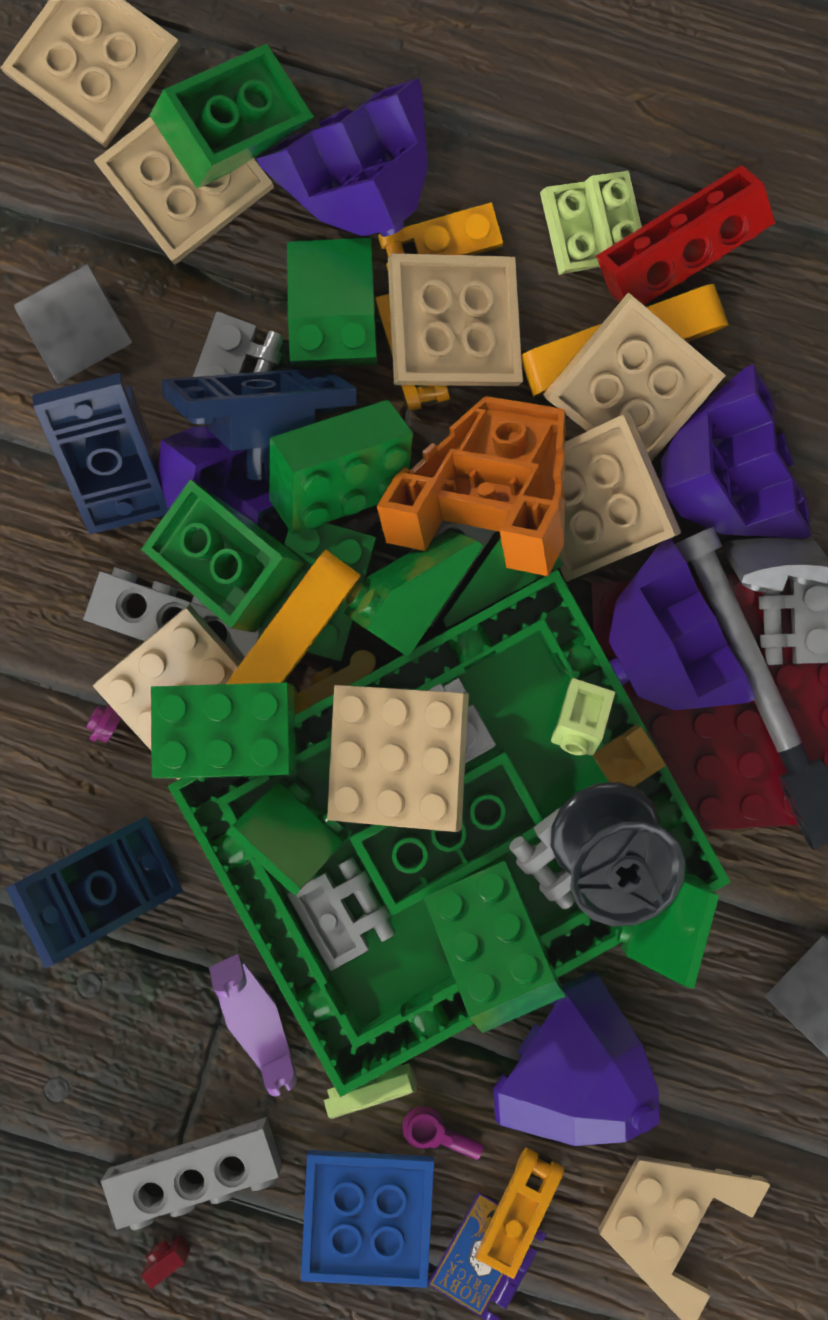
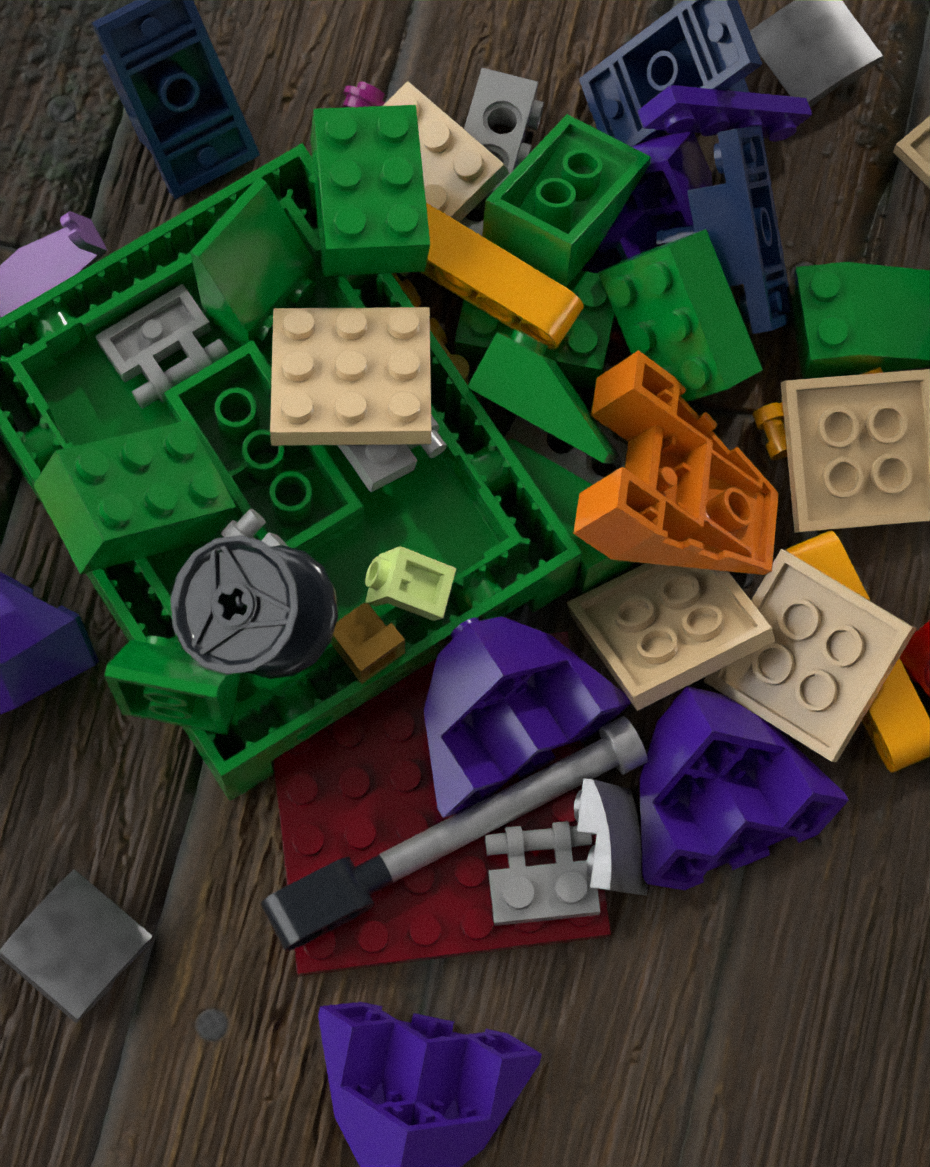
camera: 85 degrees right, 15 degrees down
light grey plate [193,312,284,377] -> none
none -> dark purple plate [638,85,812,142]

